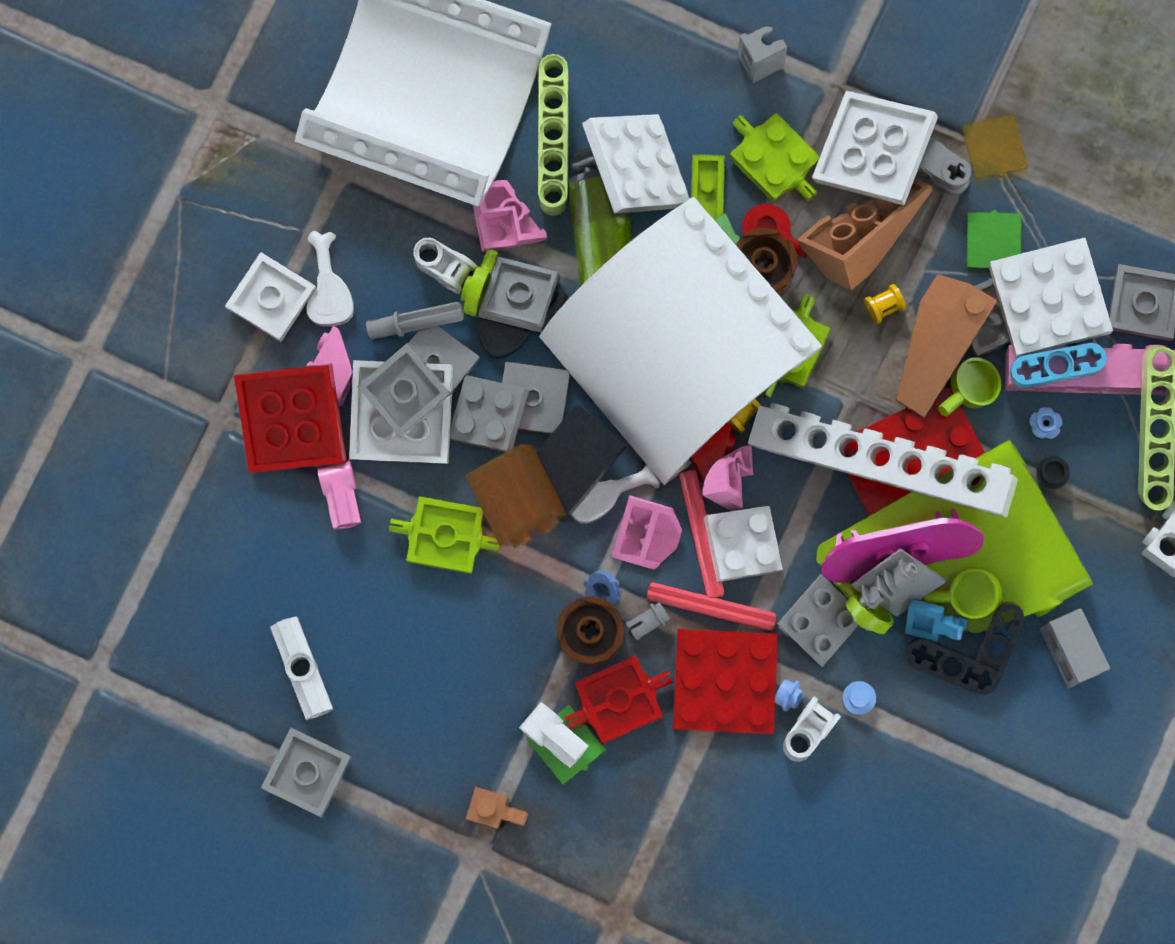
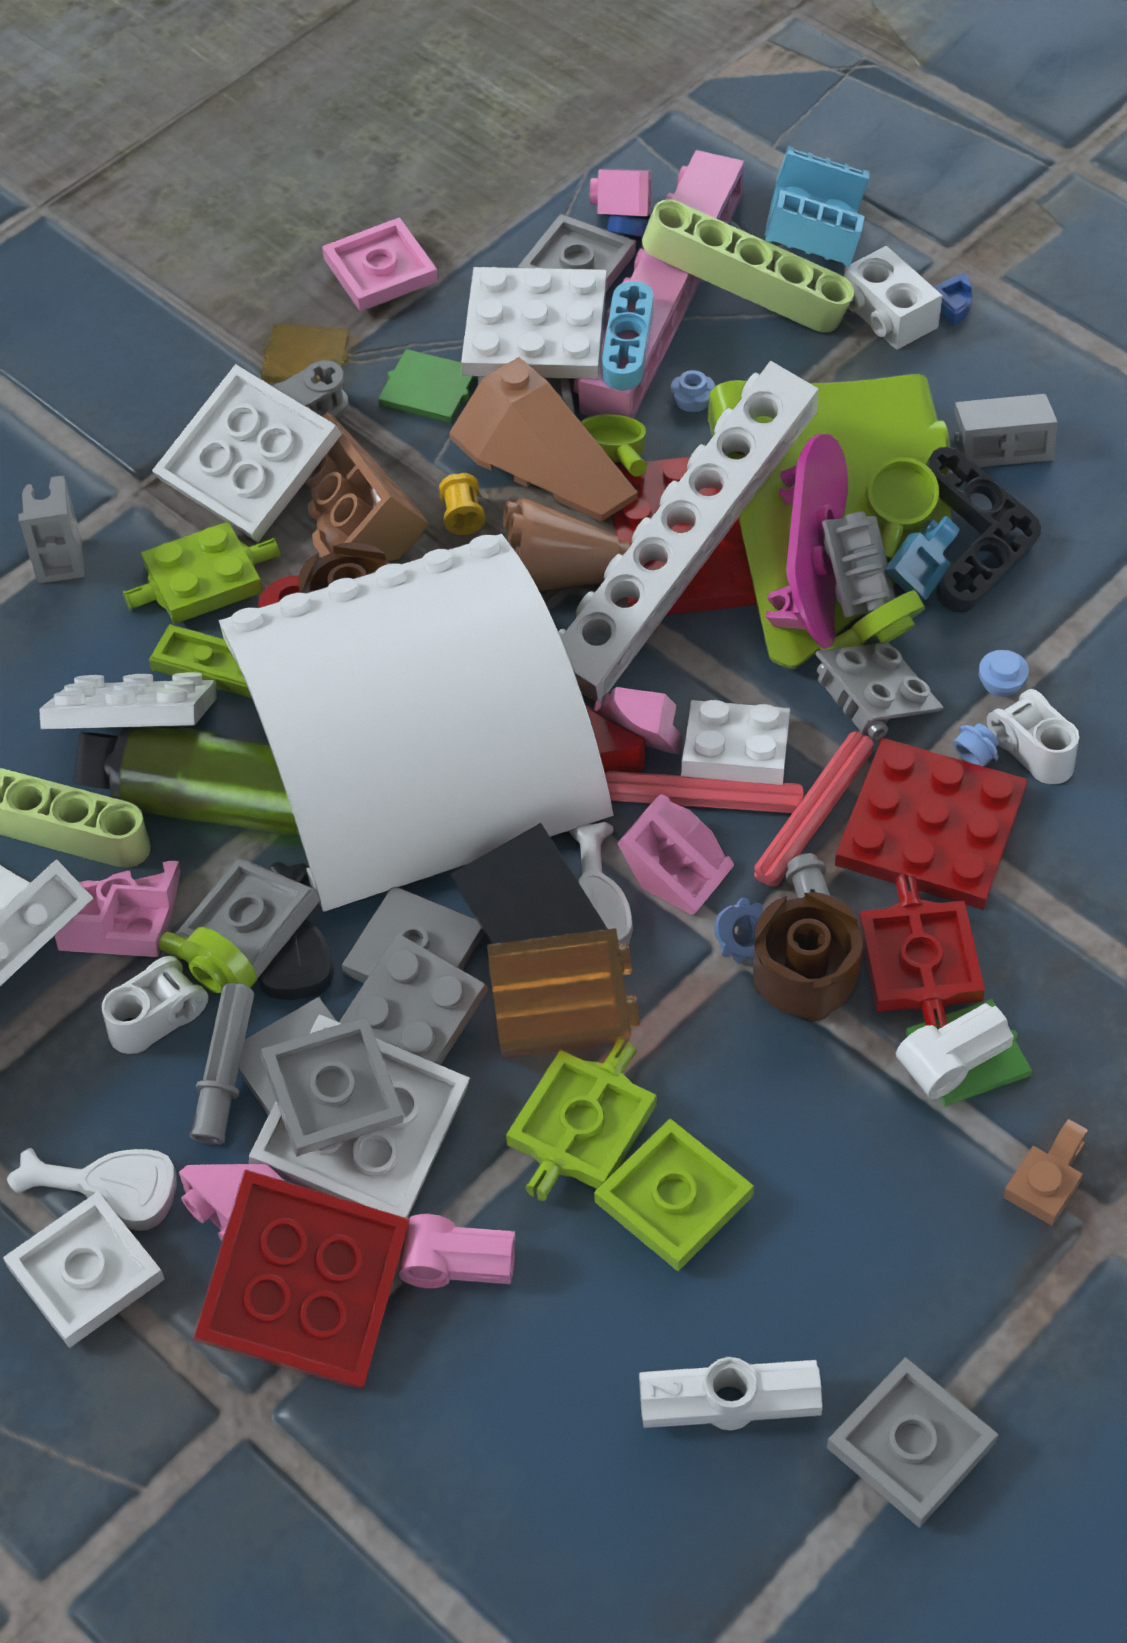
camera: 75 degrees left, 25 degrees down
none -> bright pink plate [322,217,438,312]
none -> nougat cone [503,498,630,591]
none -> lime plate [594,1118,754,1272]

